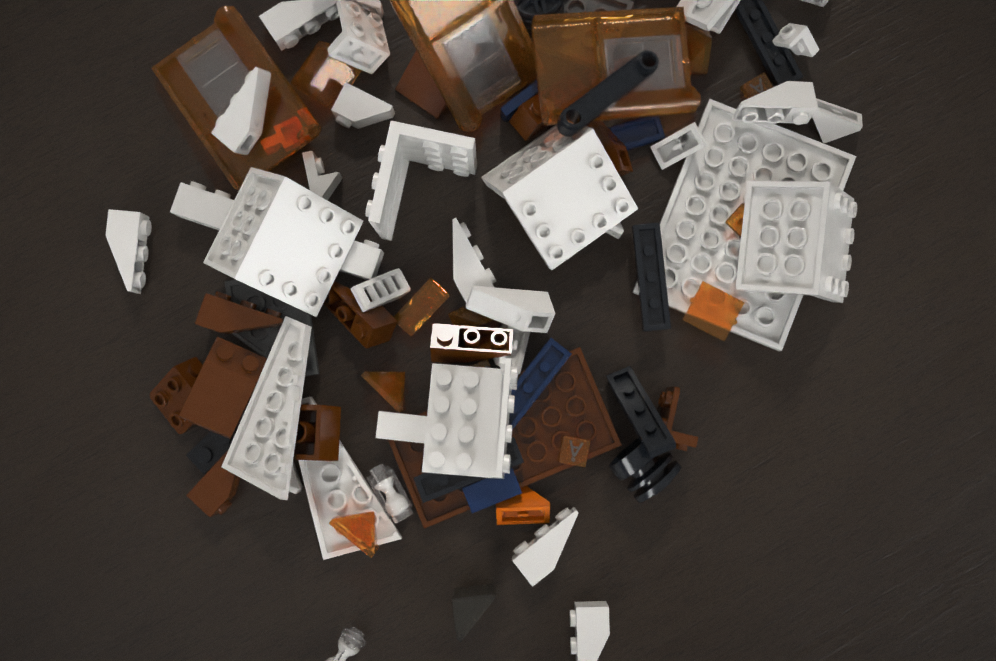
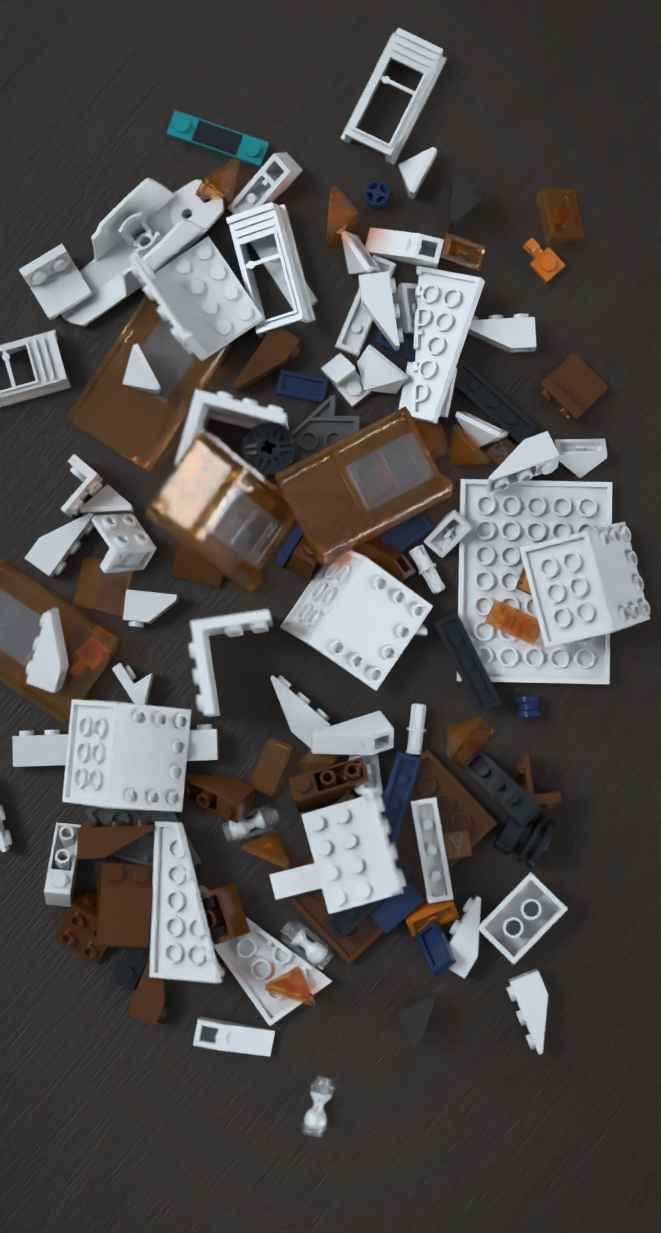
camera: 15 degrees left, 0 degrees up
white slope [351,268,410,312] -> none
black piece [557,50,659,137] -> none
clear orange piece [682,281,745,342] -> none
white bracket [772,23,819,57] -> none
none -> white slope [44,822,82,907]
none -> white slope [193,1016,275,1056]
none -> clear piece [221,804,280,843]
none -> white axle [406,703,427,755]
none -> white axle [409,544,445,594]
none -> white plate [410,797,454,903]
none -> dark blue tile [415,919,457,977]
none -> clear orange slope [447,717,494,770]
none -> clear orange slope [450,423,490,467]
none -> white slope [455,411,509,449]
none -> white slope [477,872,568,964]
none -> clear orange slope [485,600,541,646]
none -> dark blue wheel [515,695,542,718]
none -> reddish brown bracket [538,354,607,423]

